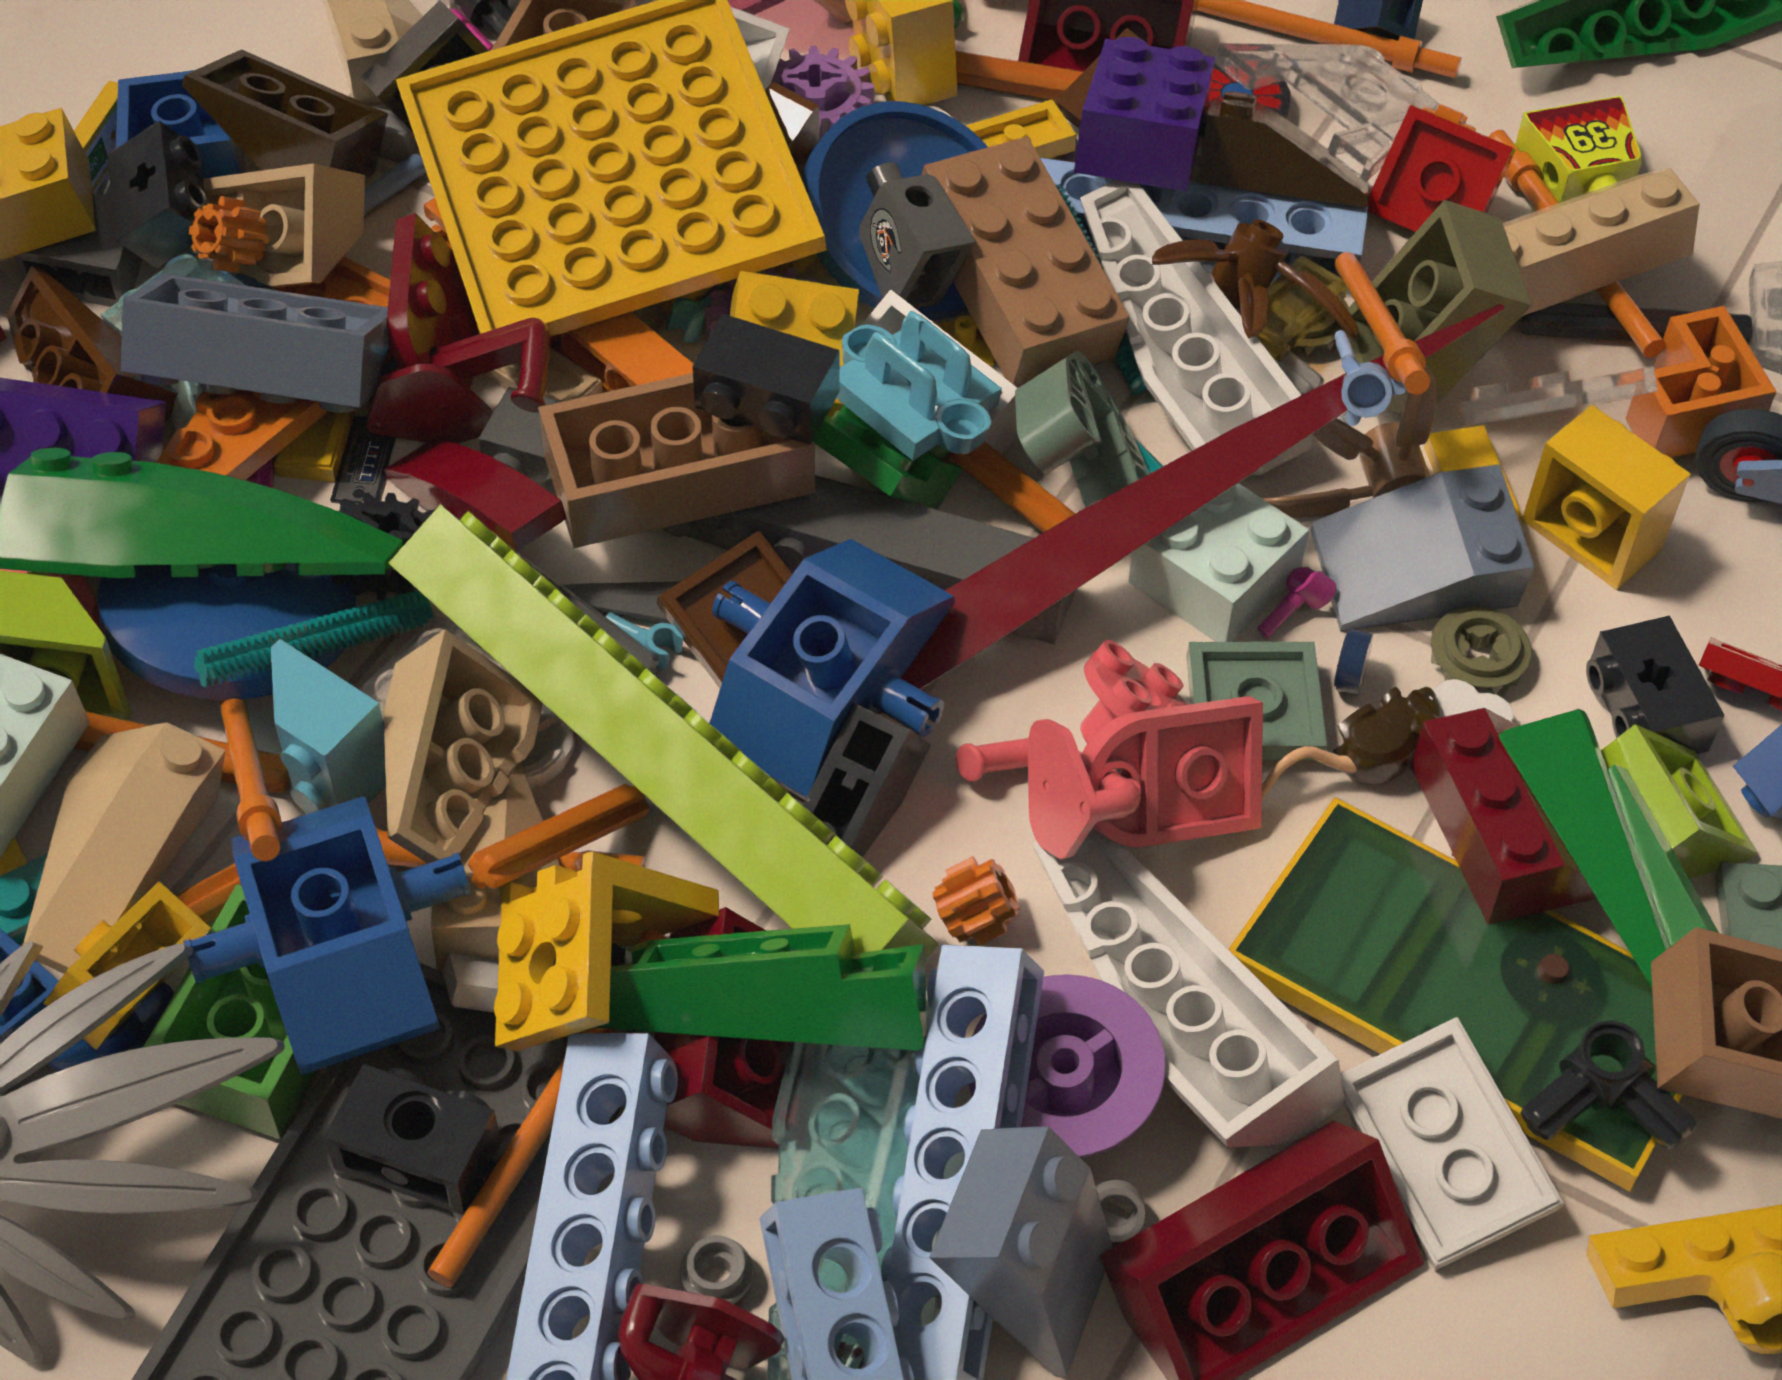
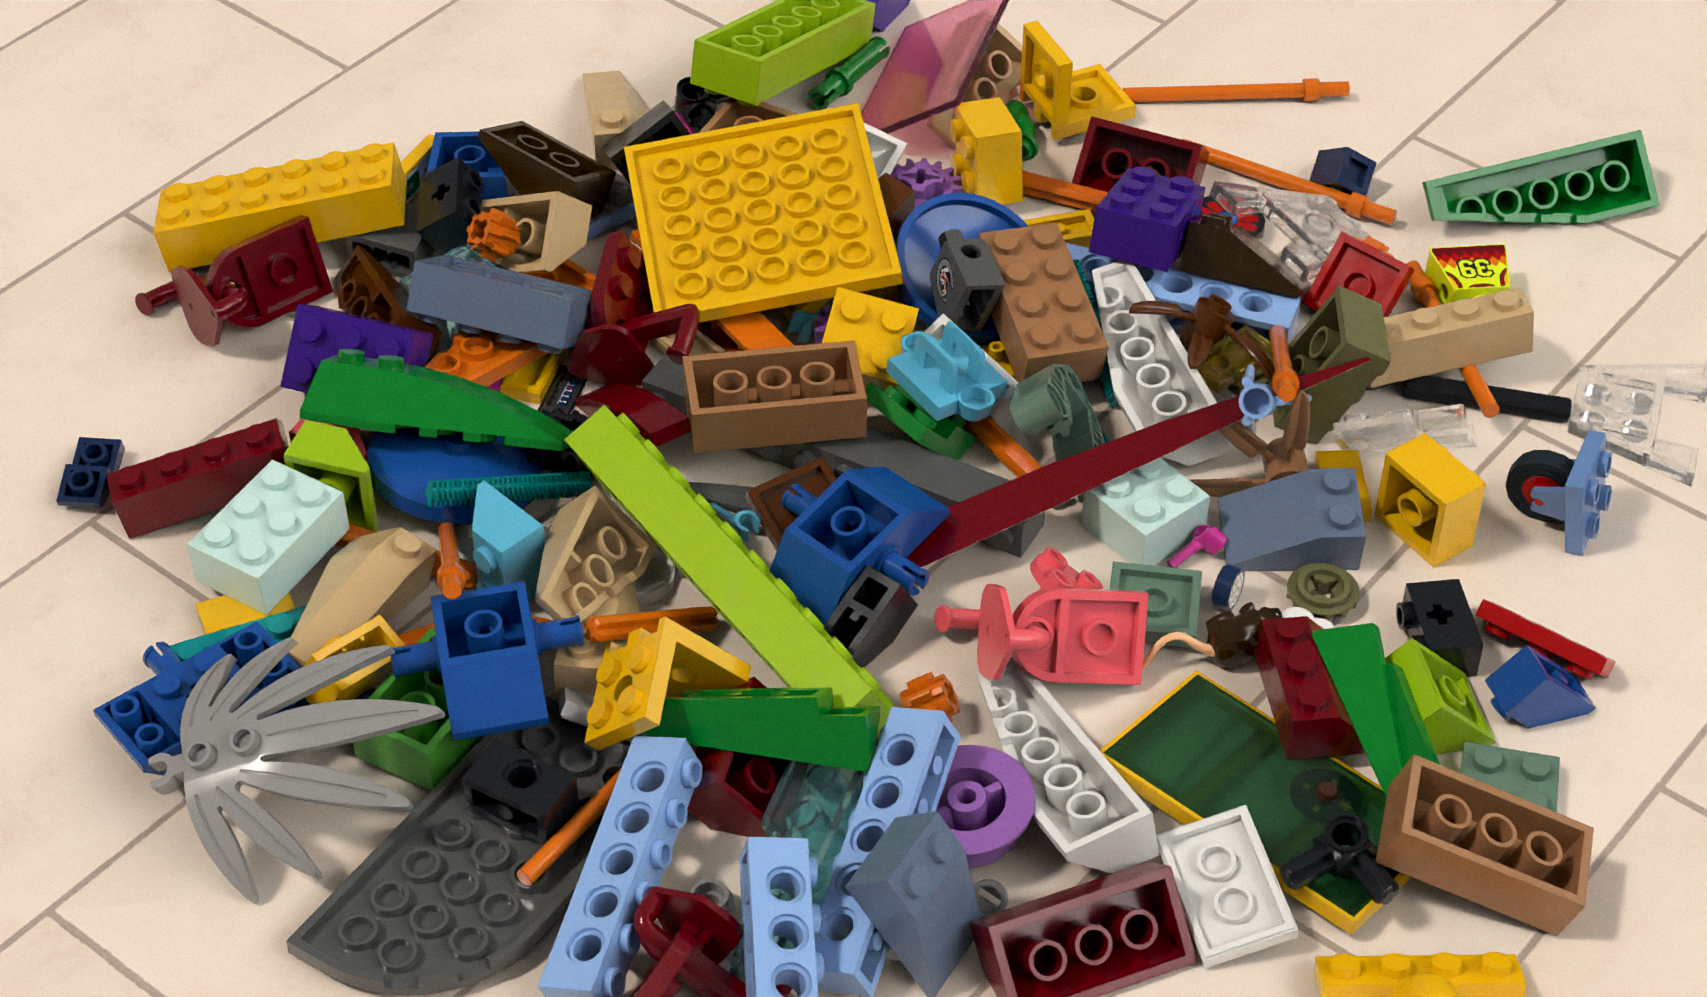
camera: 10 degrees right, 10 degrees down
black brick [692,314,840,445] -> none
orange brick [1625,306,1777,458] -> none

